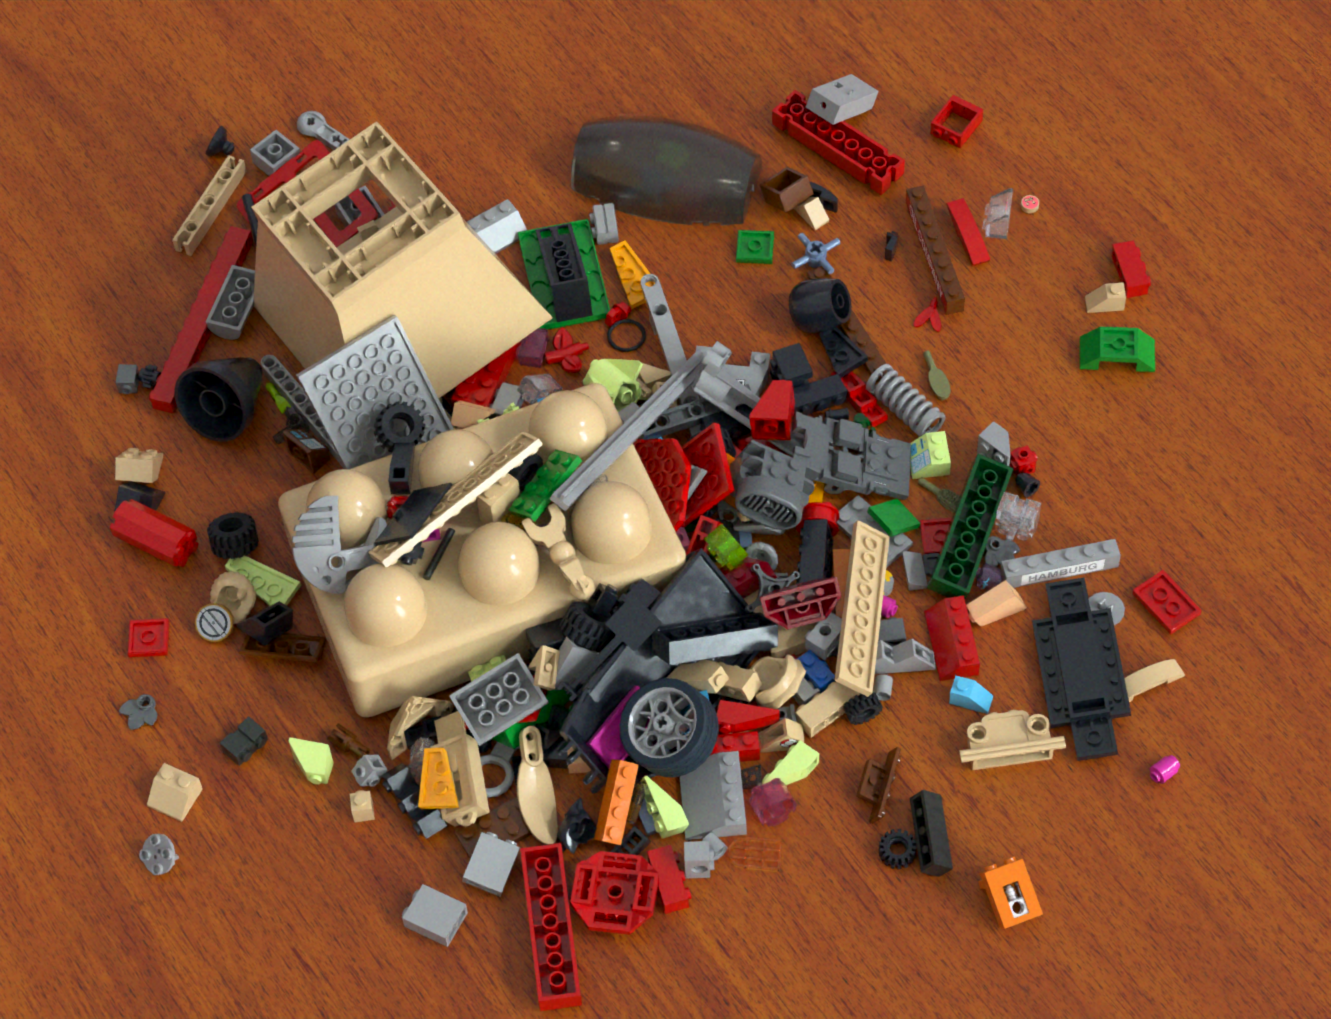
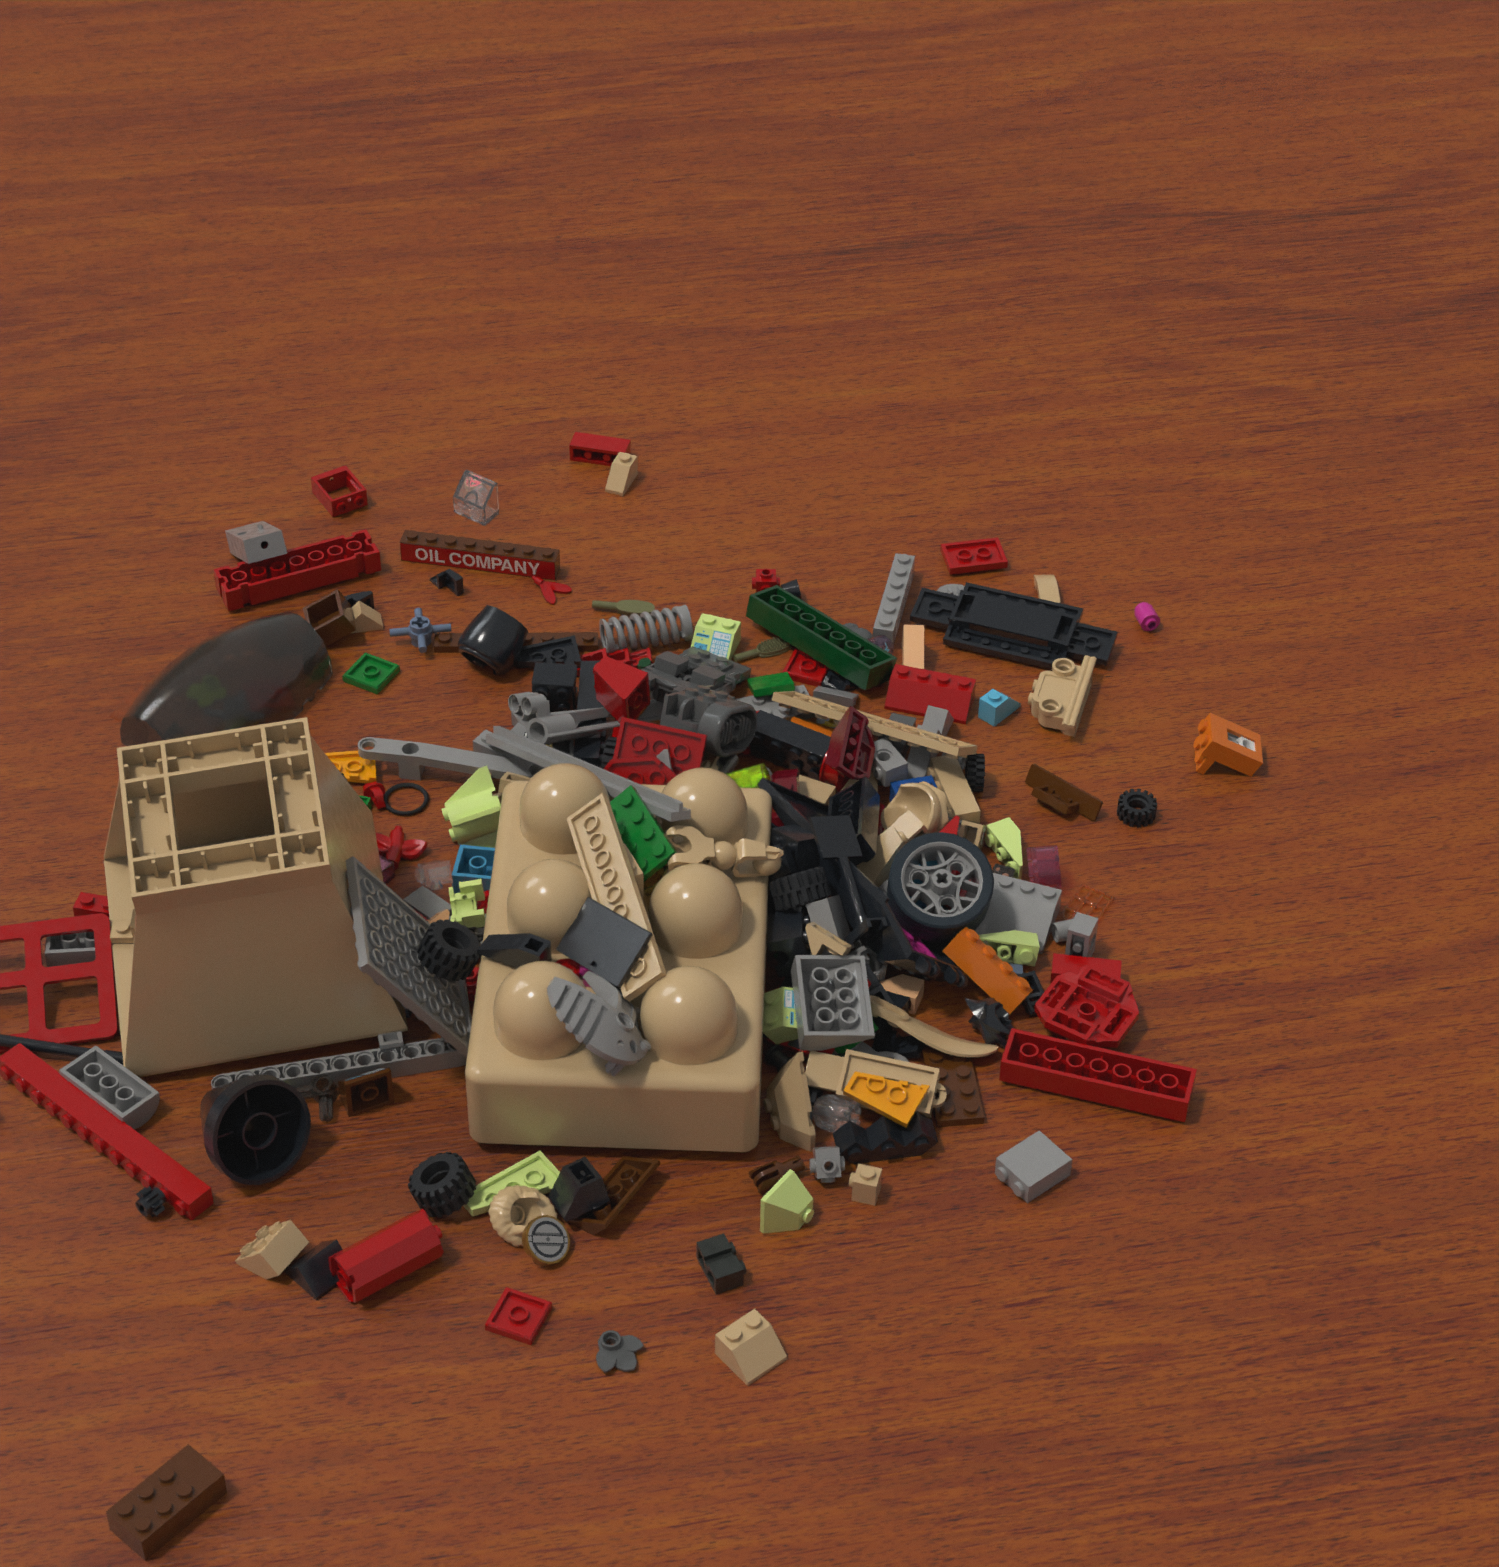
camera: 70 degrees left, 15 degrees down
dark grey brick [115,364,139,394] -> none
light grey plate [139,833,179,875] -> none
light grey brick [462,832,520,897] -> none
dark grey piece [745,564,800,613] -> none
pearl dark grey brick [909,790,953,877] -> none
red slope [946,198,990,266] -> none
light grey slope [977,421,1010,466] -> none
clear brick [995,492,1041,542] -> none
green slope [1079,326,1155,372] -> none

